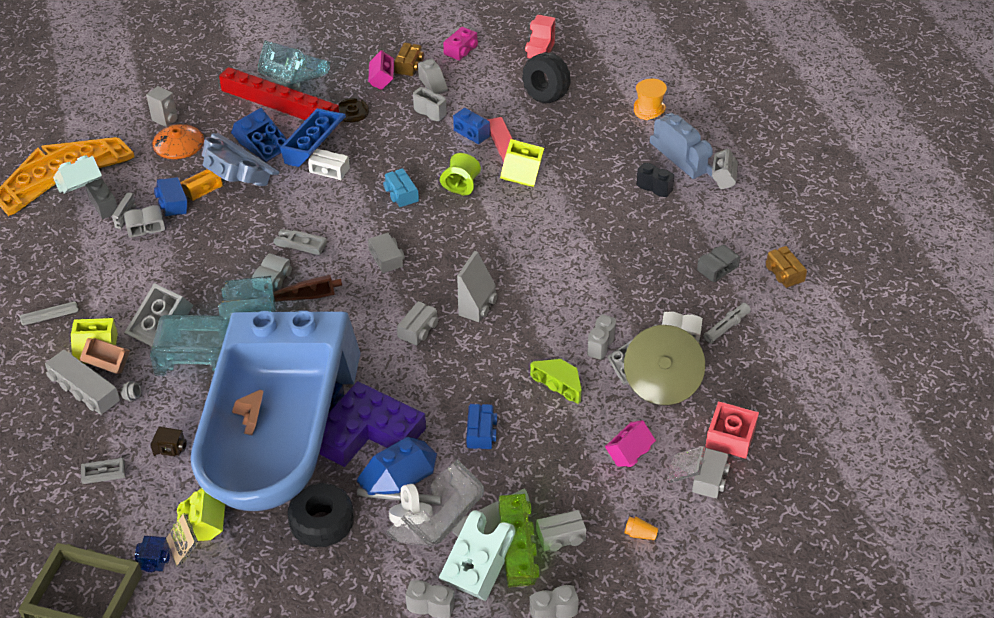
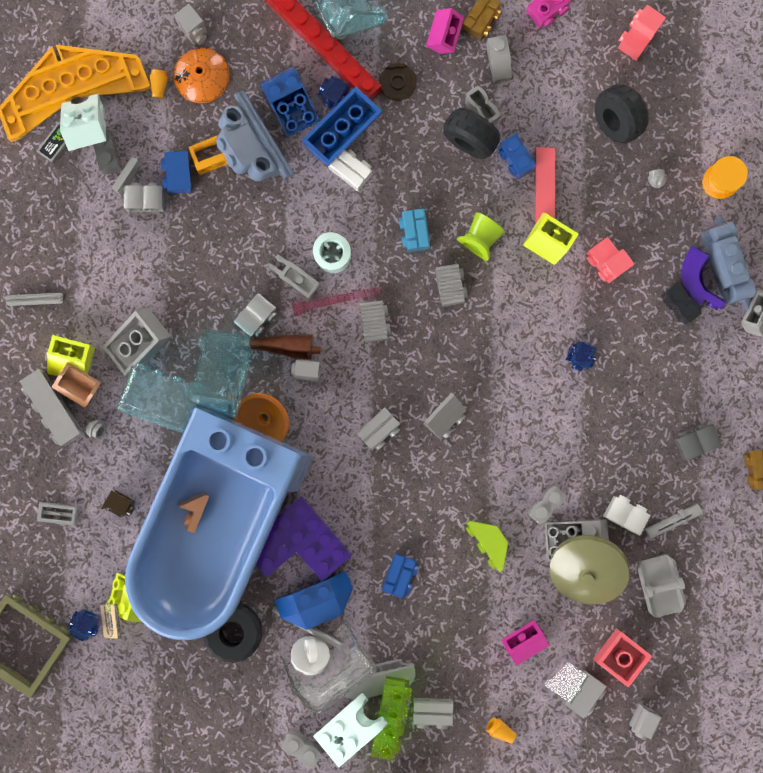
camera: 20 degrees right, 40 degrees up
none -> tile [36,122,66,163]
none -> light orange cone [149,69,168,98]
none -> clear pink piece [291,287,382,317]
none -> light grey brick [291,360,321,382]
none -> light aqua hat [313,232,351,273]
none -> clear blue brick [318,76,349,109]
none -> light grey brick [435,264,468,307]
none -> black tyre [443,108,500,159]
none -> clear blue brick [565,341,597,372]
none -> coral brick [586,237,634,283]
none -> light grey brick [629,703,662,741]
none -> light grey shield [638,554,686,618]
none -> light grey plate [648,169,667,188]
none -> dark purple arch [682,246,728,310]

